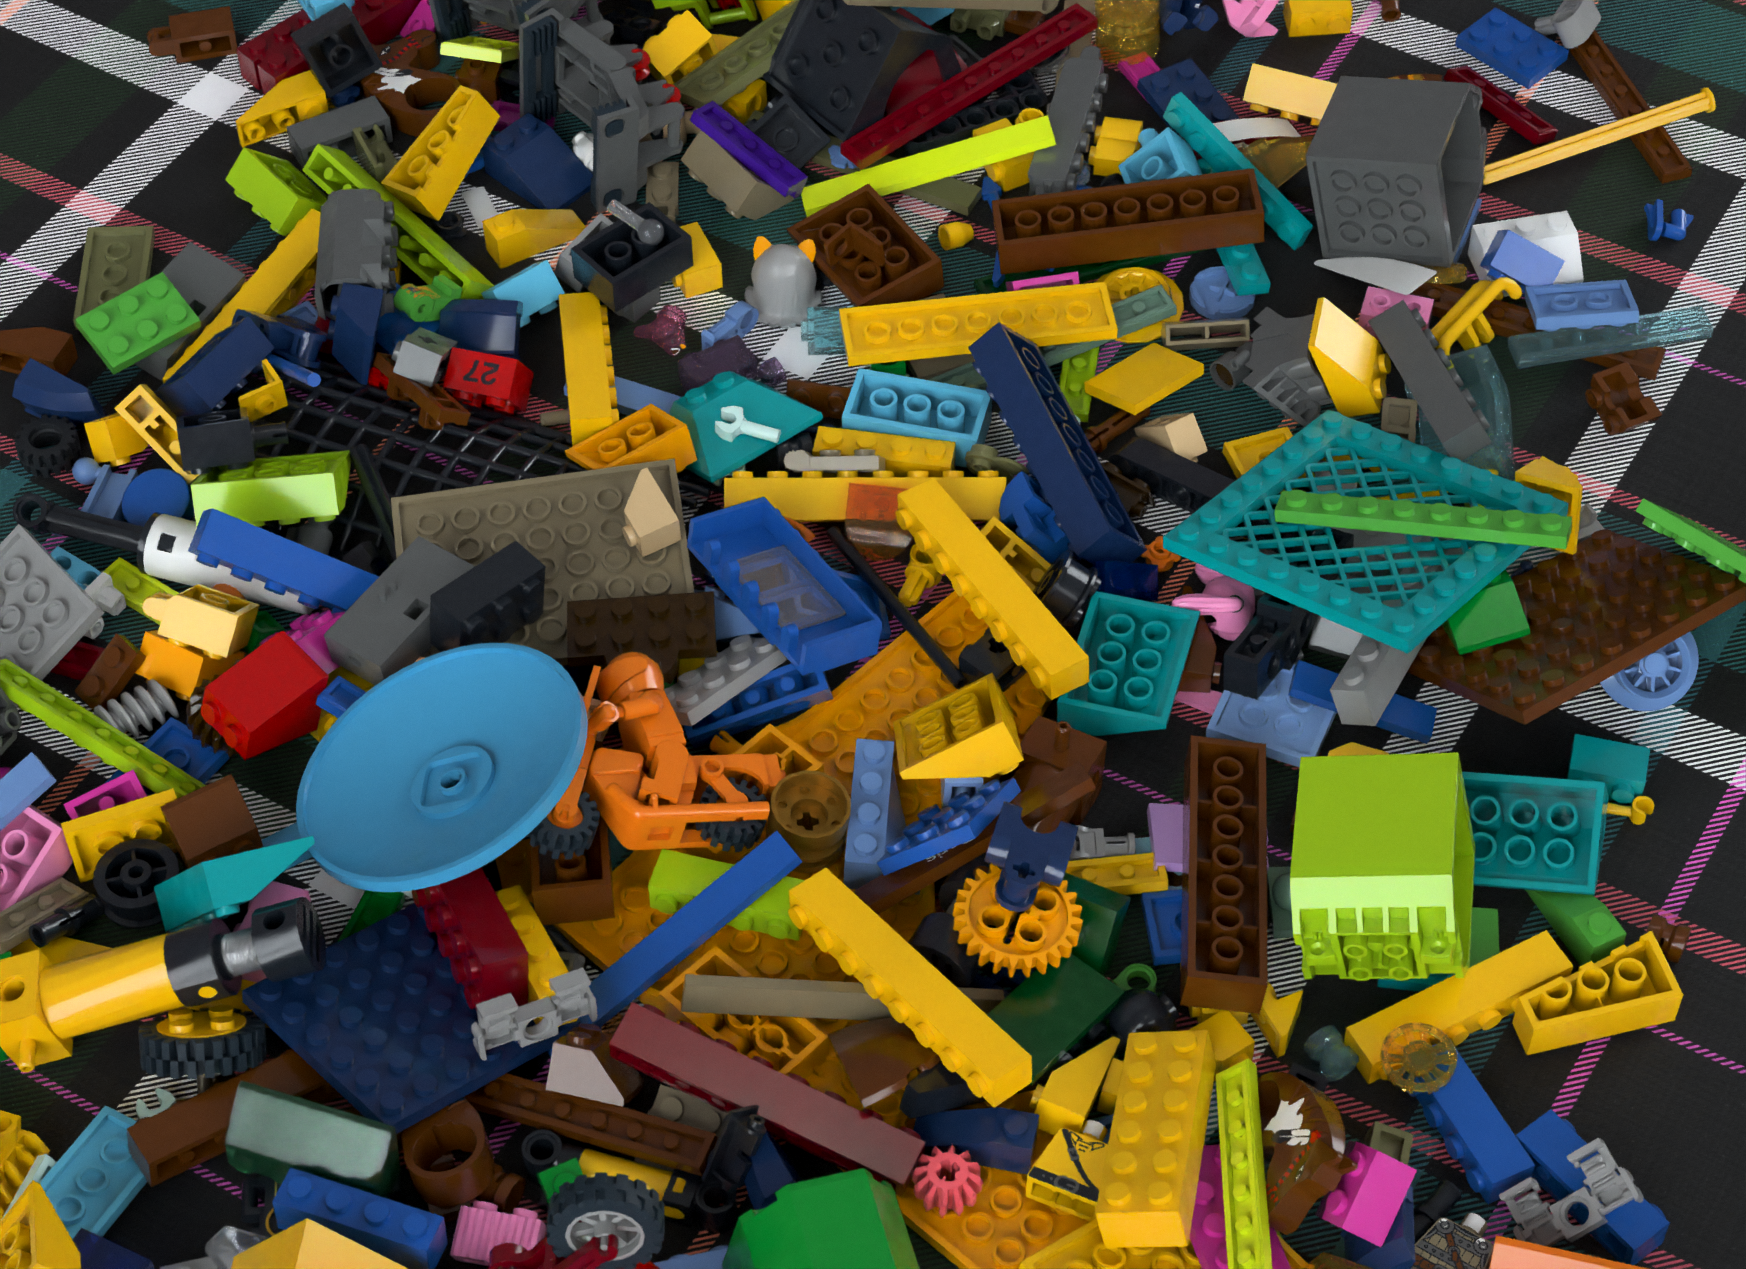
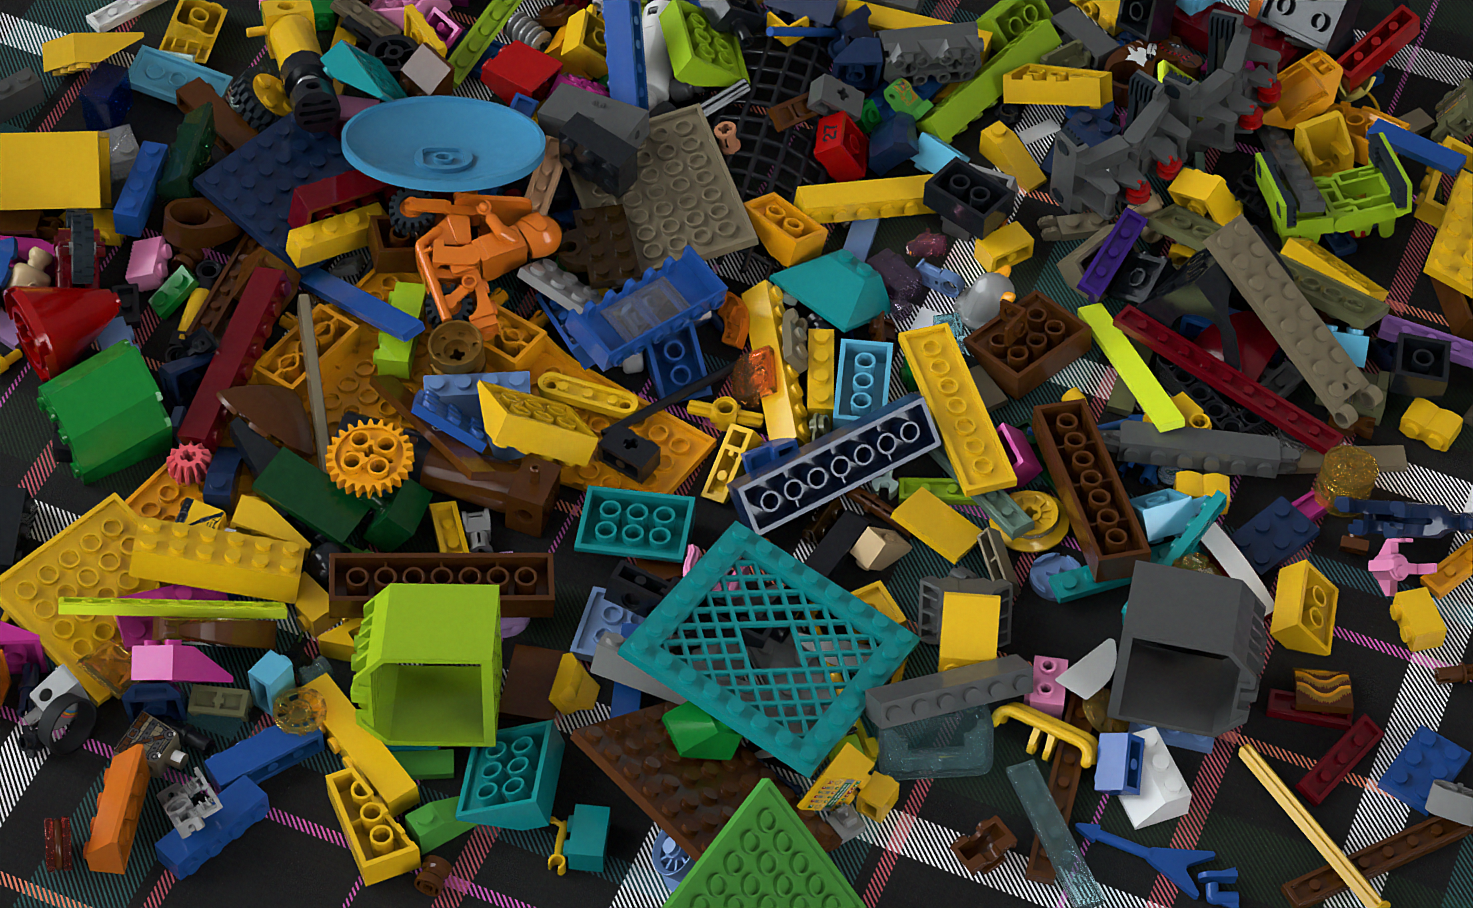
camera: 80 degrees right, 0 degrees up
light grey piece [471,967,598,1060] -> none
clear bar [607,199,664,245] -> none
tan slope [622,467,682,557] -> none
light aqua bar [715,406,781,443] -> none
yellow brick [788,868,1032,1108] -> none
yellow brick [895,478,1089,700] -> none
dark blue piece [984,801,1079,912] -> none
black wheel [1033,550,1102,629] -> none
clear blue plate [1095,560,1158,601] -> none
bright green plate [1275,490,1572,549] -> none
medium blue plate [1525,280,1639,332] -> none
none -> medium azure brick [248,649,297,718]
none -> yellow plate [538,372,639,419]
none -> nougat bush [714,121,741,155]
none -> blue piece [1075,823,1215,900]
none -> reddish brown plate [1338,533,1370,556]

